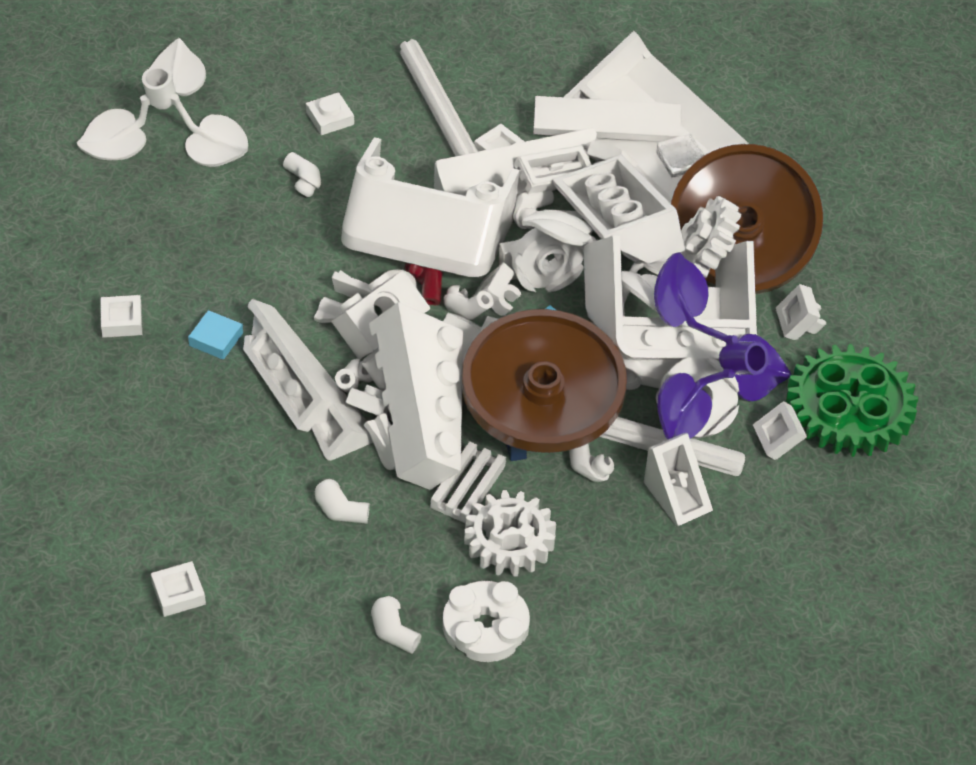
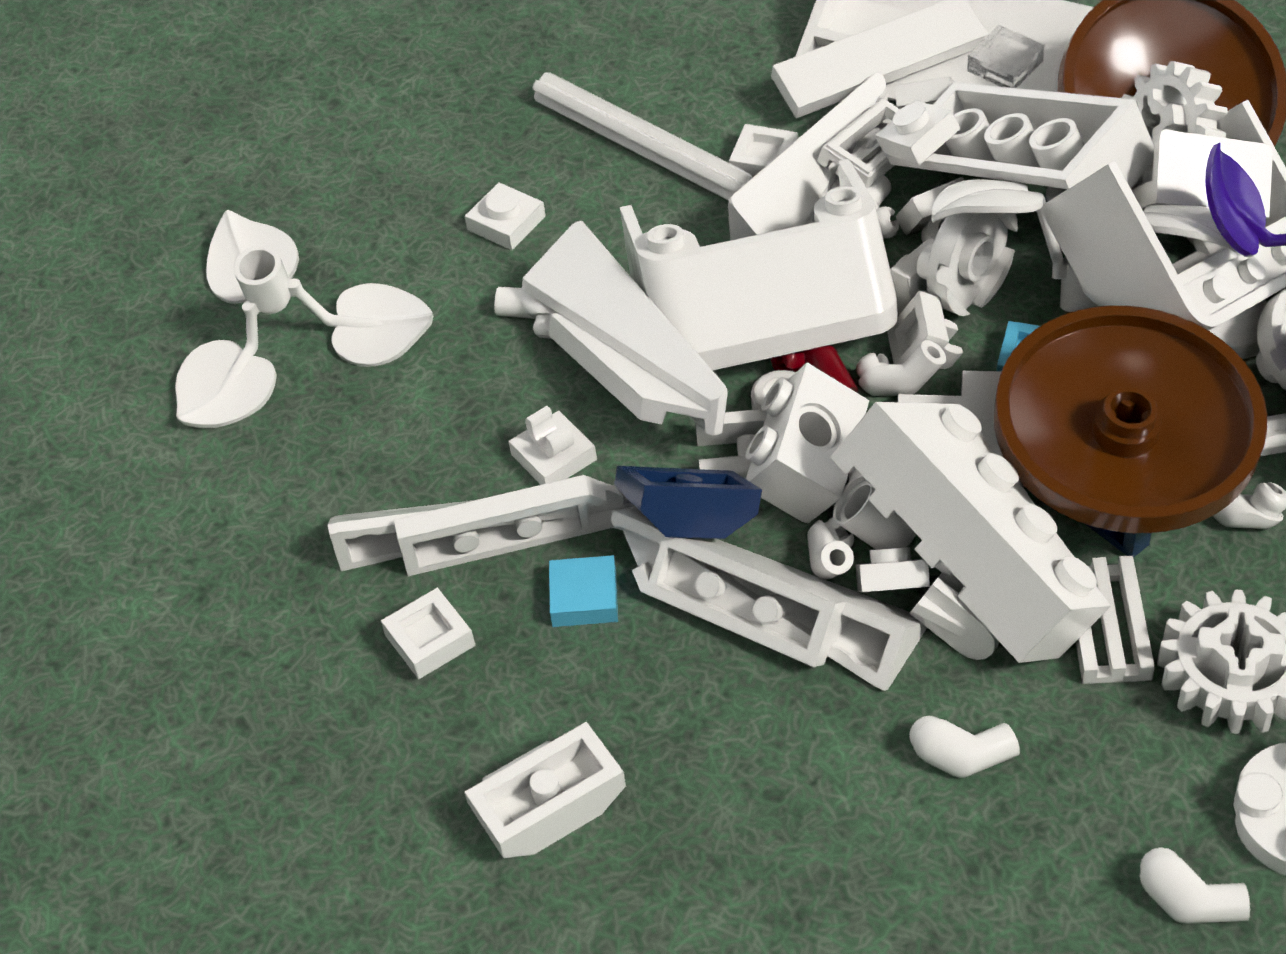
camera: 20 degrees left, 0 degrees up
none -> white wedge [328,475,637,576]
none -> white slope [465,722,626,858]
none -> white tile [509,406,597,485]
none -> white wedge [522,221,728,436]
none -> dark blue slope [614,466,762,539]
none -> white plate [875,100,960,165]
none -> white panel [1131,130,1273,218]

